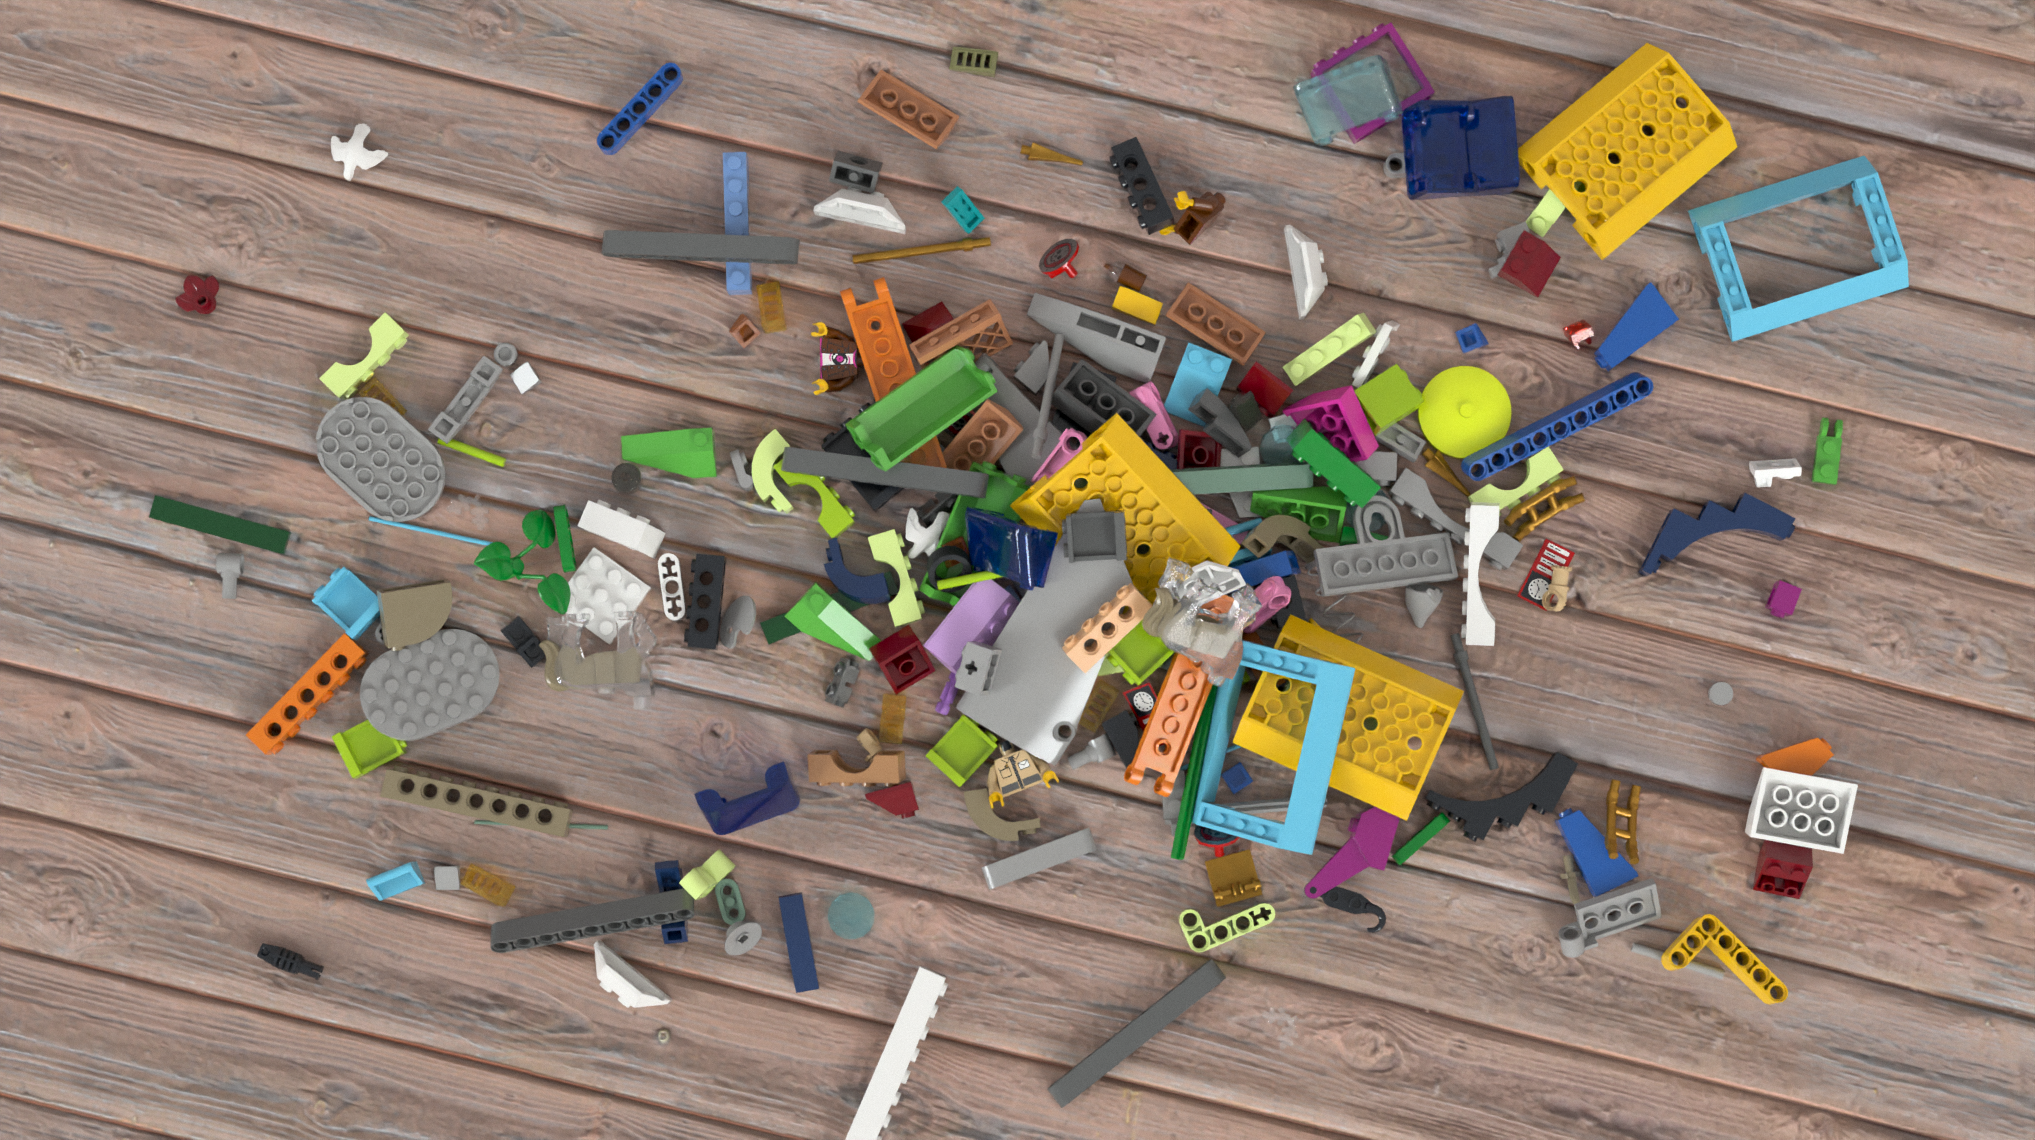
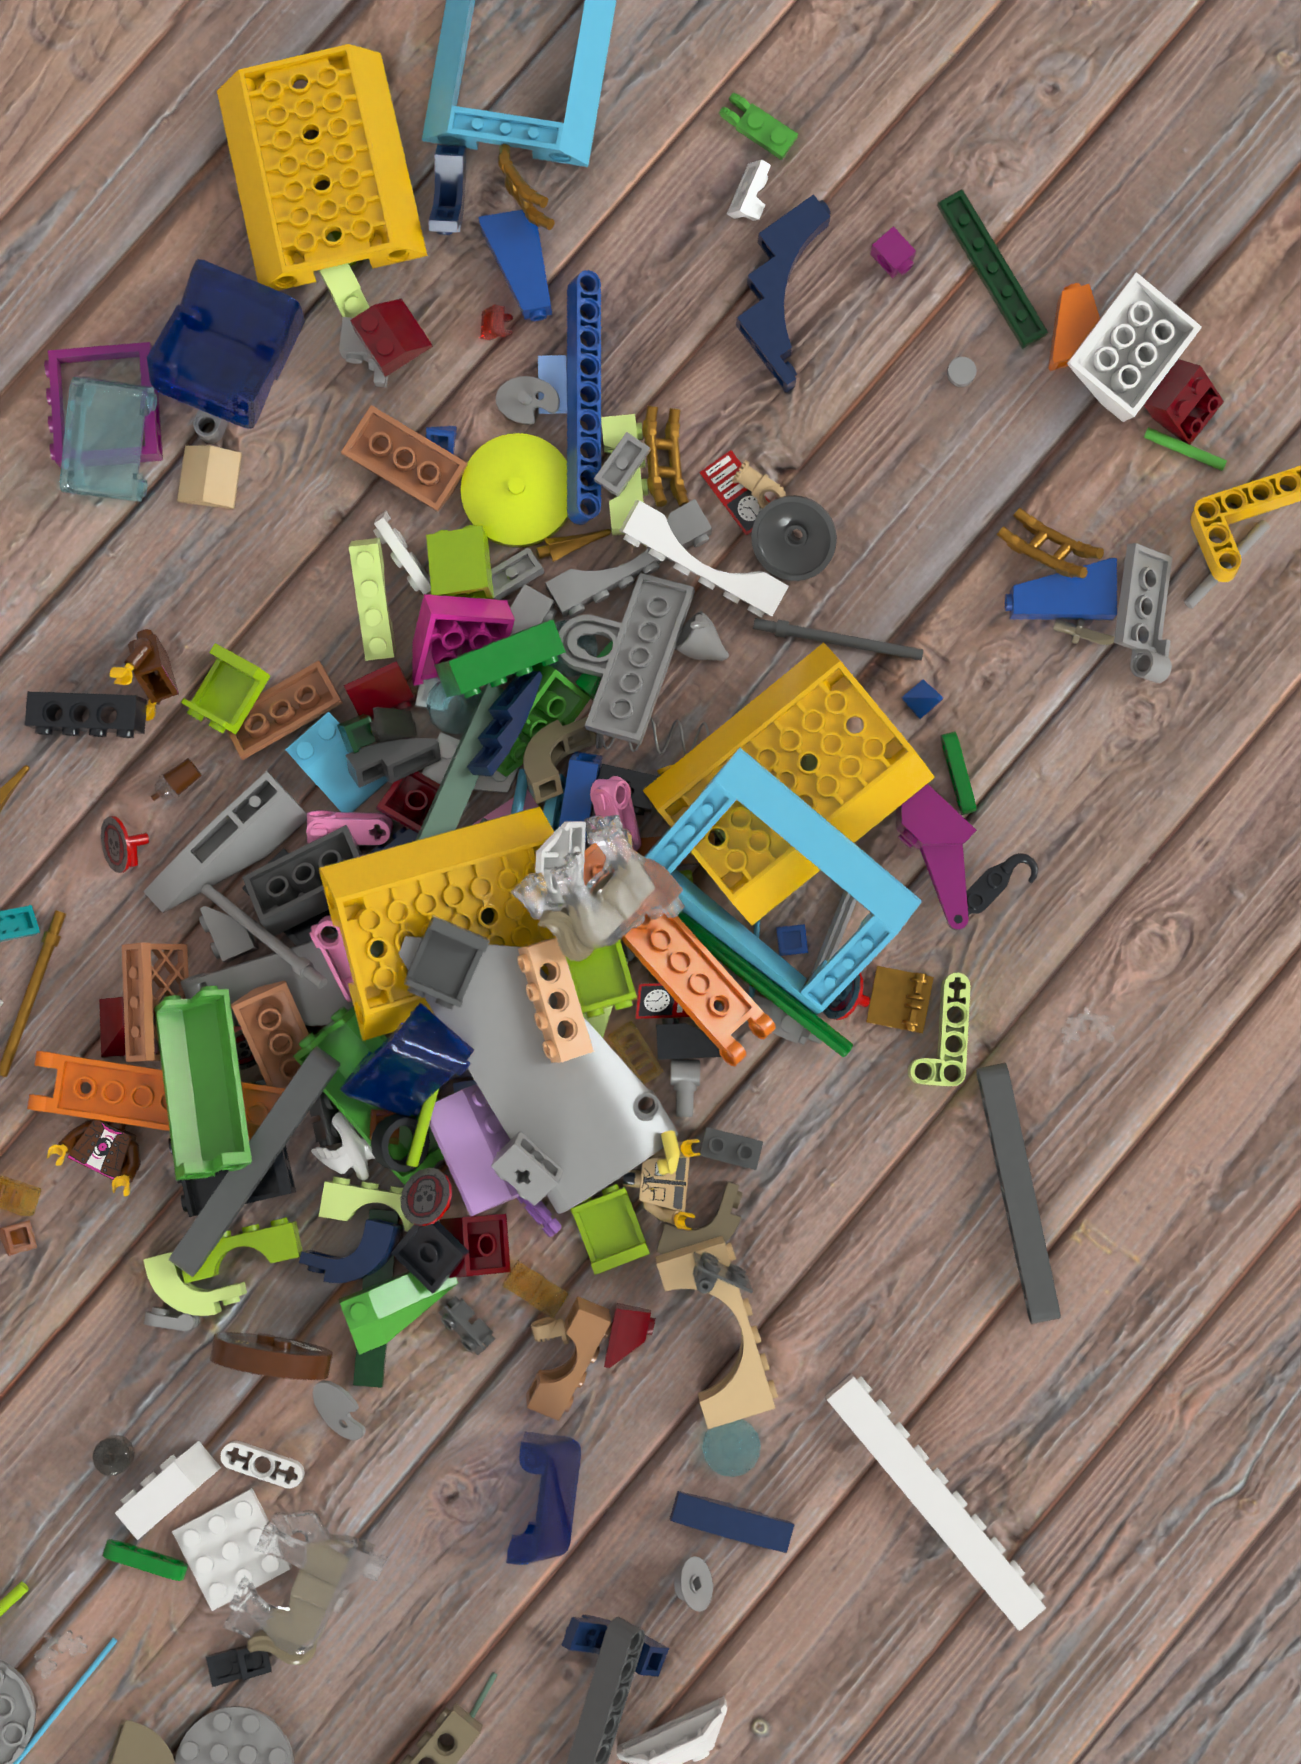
camera: 60 degrees left, 0 degrees up
green plant [474,509,571,614] -> none
bright green wedge [621,427,717,478] -> none
yellowish green beam [679,849,736,900] -> none
black brick [684,554,727,651] -> none
sand green plate [715,879,746,925] -> none
light grey beam [981,828,1097,890] -> none
yellow slope [1112,286,1163,325] -> none
white wedge [1284,225,1328,320] -> none
black arch [1423,752,1578,842] -> none
none -> tan slope [177,445,242,509]
none -> lime panel [181,643,271,735]
none -> reddish brown piece [210,1332,333,1380]
none -> dark green panel [337,714,376,754]
none -> nougat slope [341,405,468,512]
none -> black plate [391,1220,469,1294]
none -> shield [401,1168,452,1226]
none -> dark blue arch [429,144,466,235]
none -> dark blue slope [467,671,542,776]
none -> light grey piece [496,376,560,425]
none -> pearl gold piece [498,144,555,230]
none -> light blue tile [538,355,567,414]
none -> light grey plate [594,432,651,497]
none -> tan arch [655,1235,778,1429]
none -> light yellow arm [657,1131,680,1175]
none -> dark grey hinge [693,1252,753,1294]
none -> dark grey brick [699,1127,763,1170]
none -> dark grey dish [751,495,837,581]
none -> blue slope [901,679,943,719]
none -> dark green tile [937,189,1048,349]
none -> bright green bar [1143,427,1227,471]

